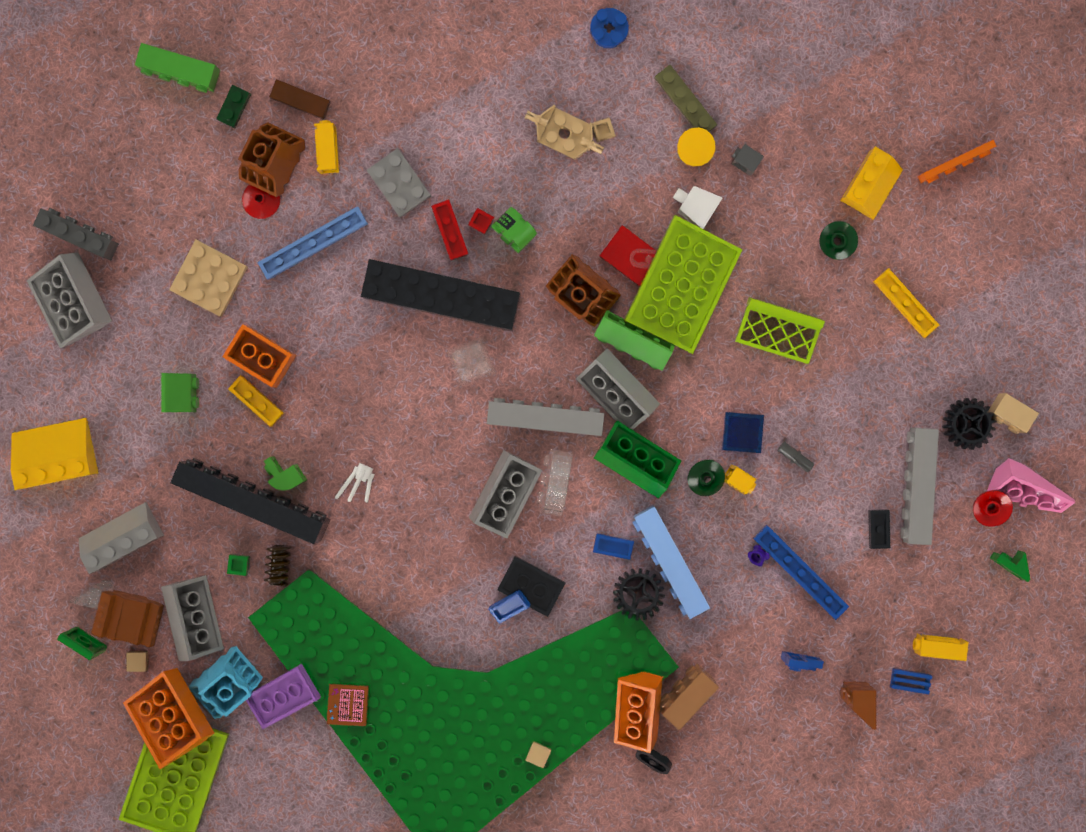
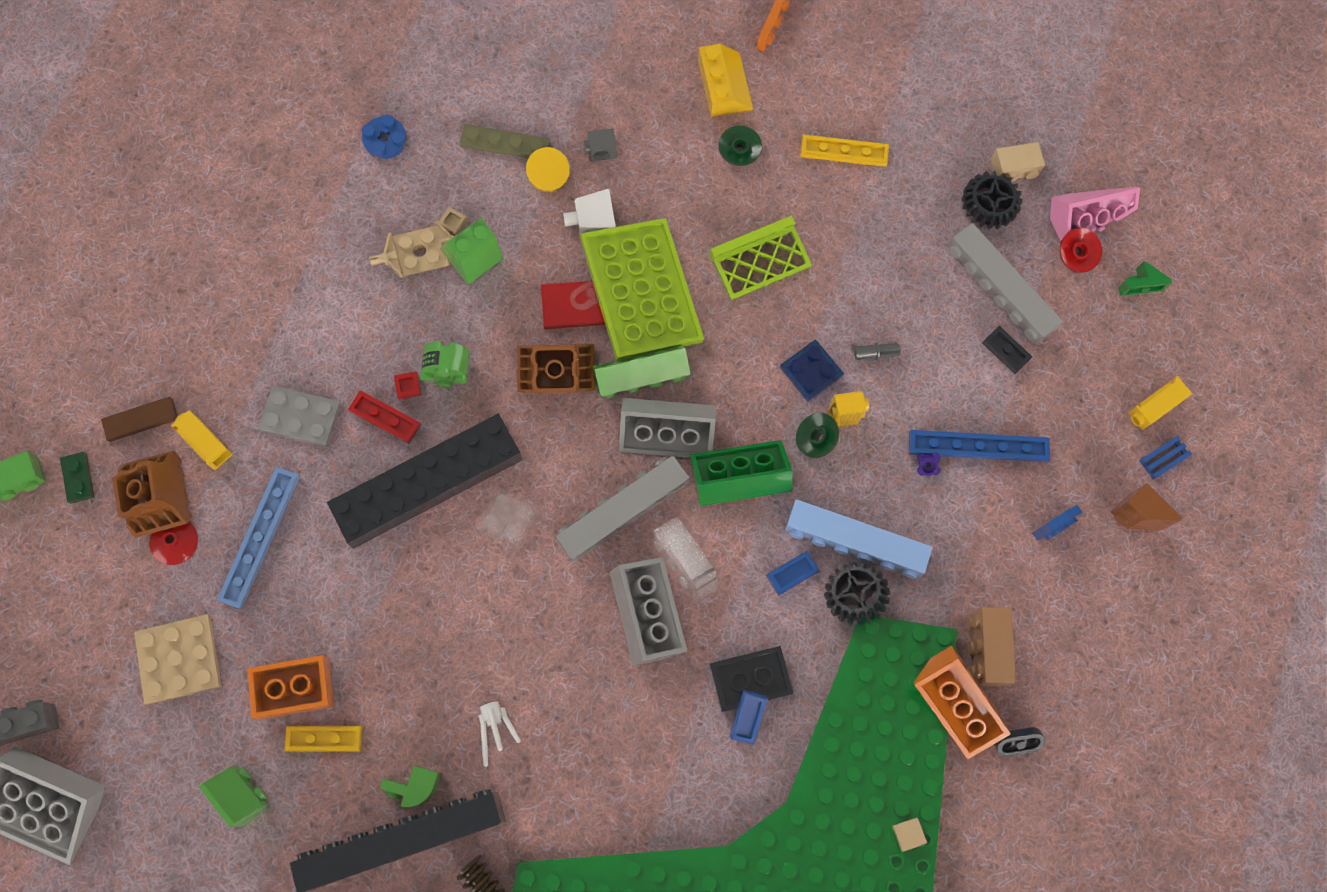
camera: 45 degrees left, 15 degrees down
none -> bright green slope [440,217,503,285]

